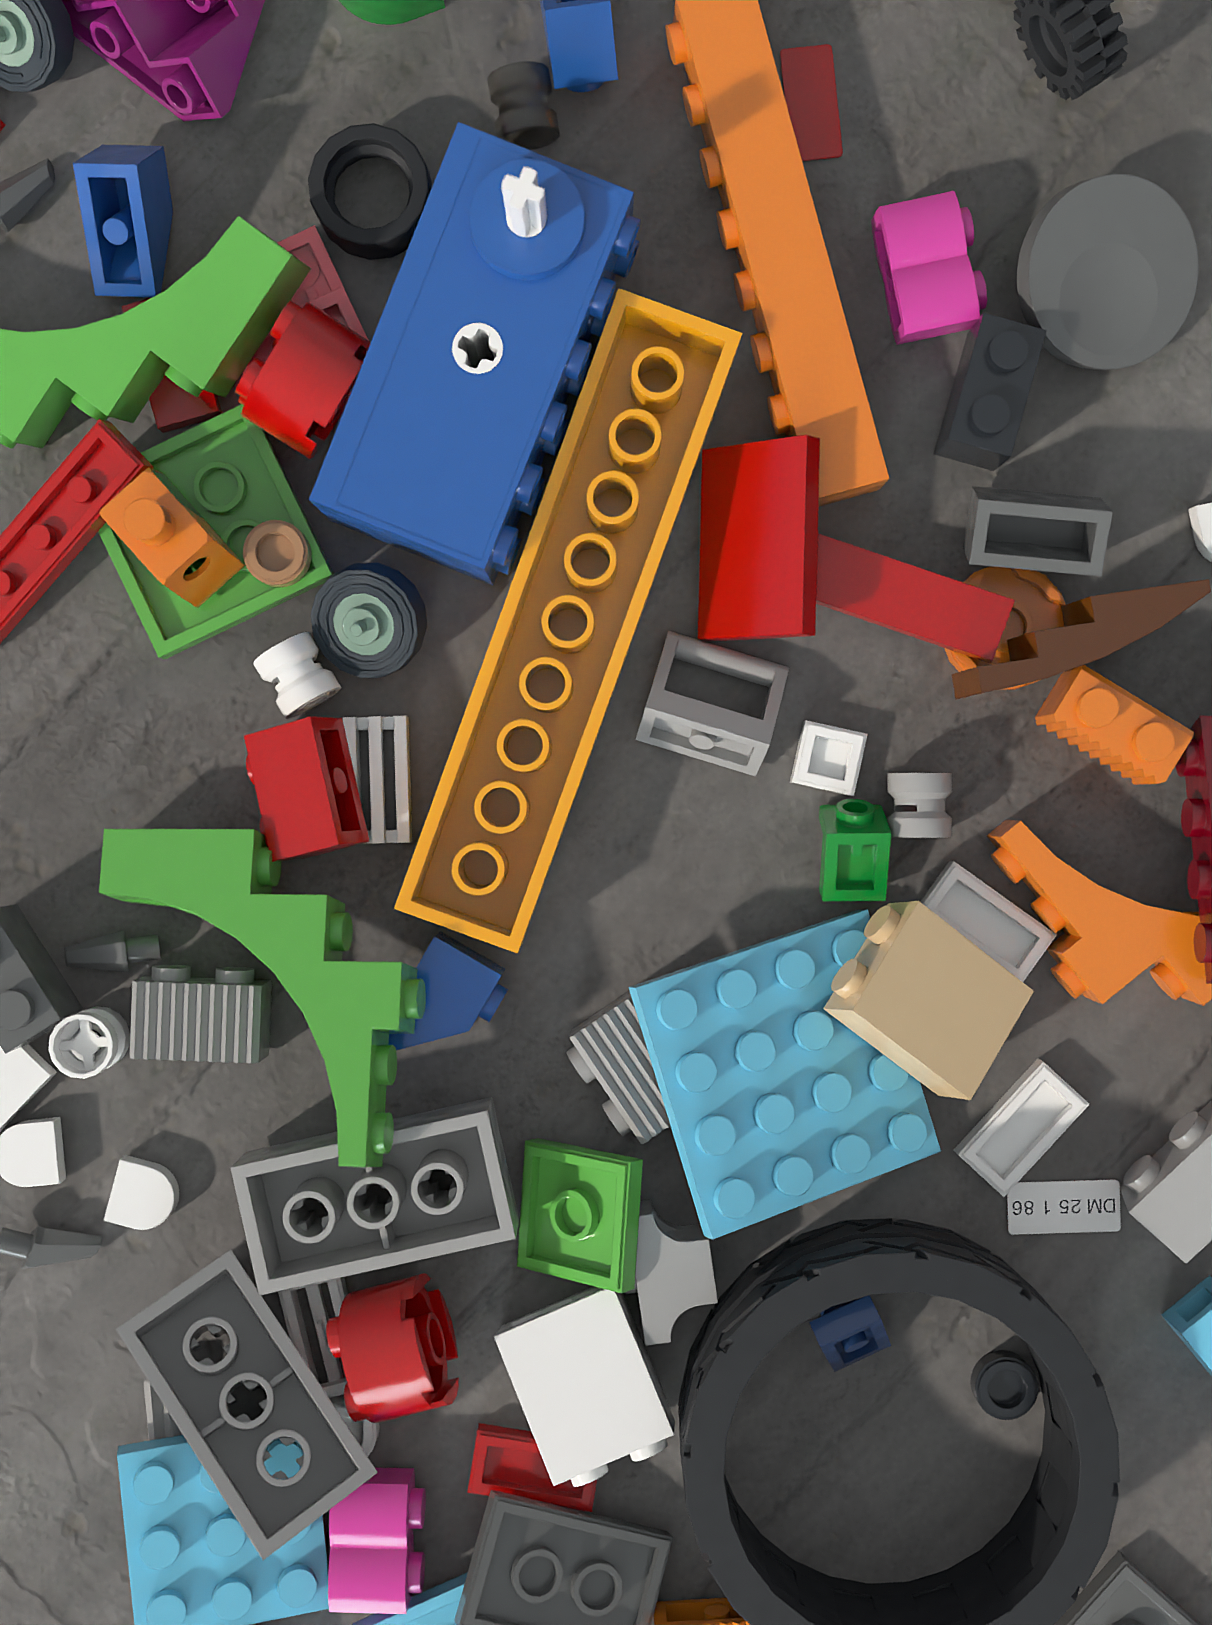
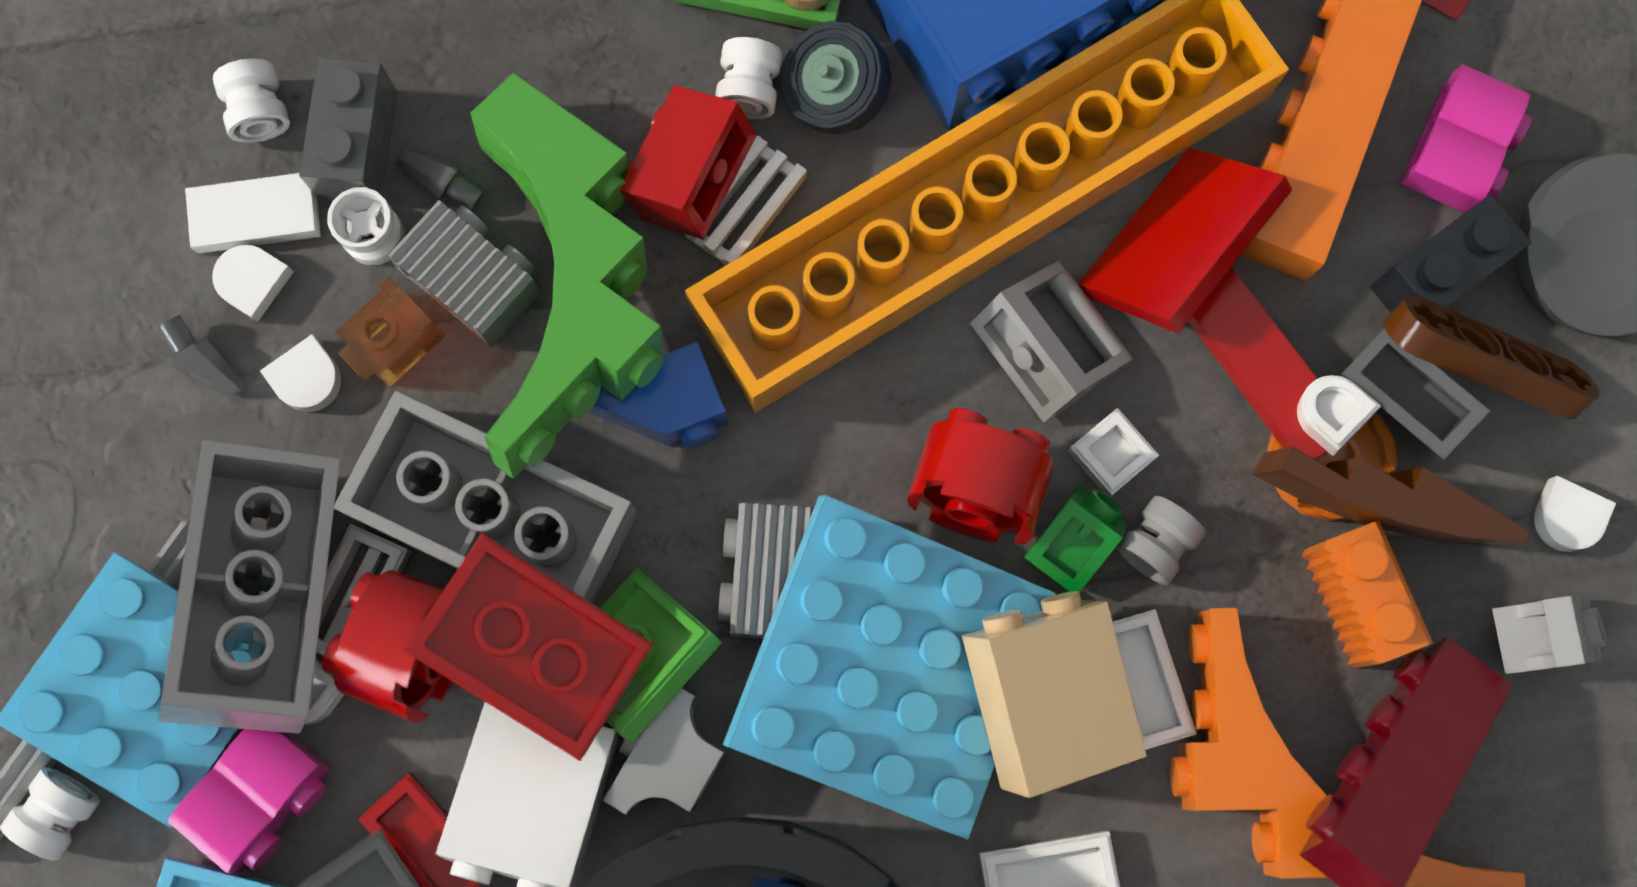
camera: 30 degrees right, 10 degrees down
none -> clear orange brick [335,277,445,387]
none -> red tile [403,533,654,761]
none -> red brick [907,408,1054,544]
none -> white tile [1297,375,1381,456]
none -> reddish brown beam [1384,294,1600,420]

